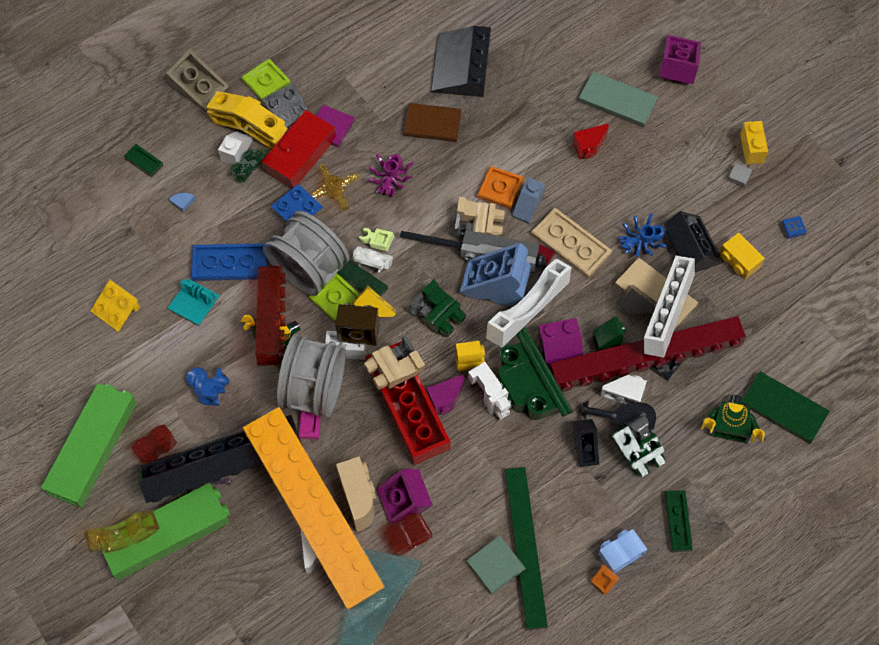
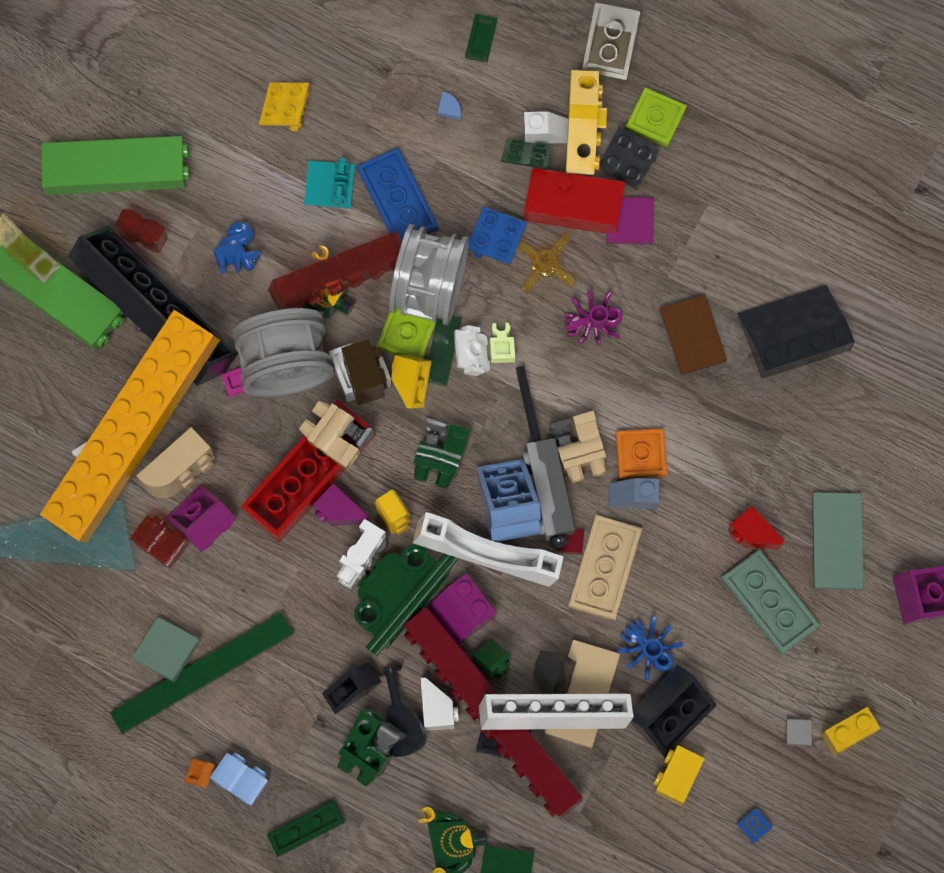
camera: 65 degrees right, 10 degrees up
none -> sand green tile [721,549,820,656]

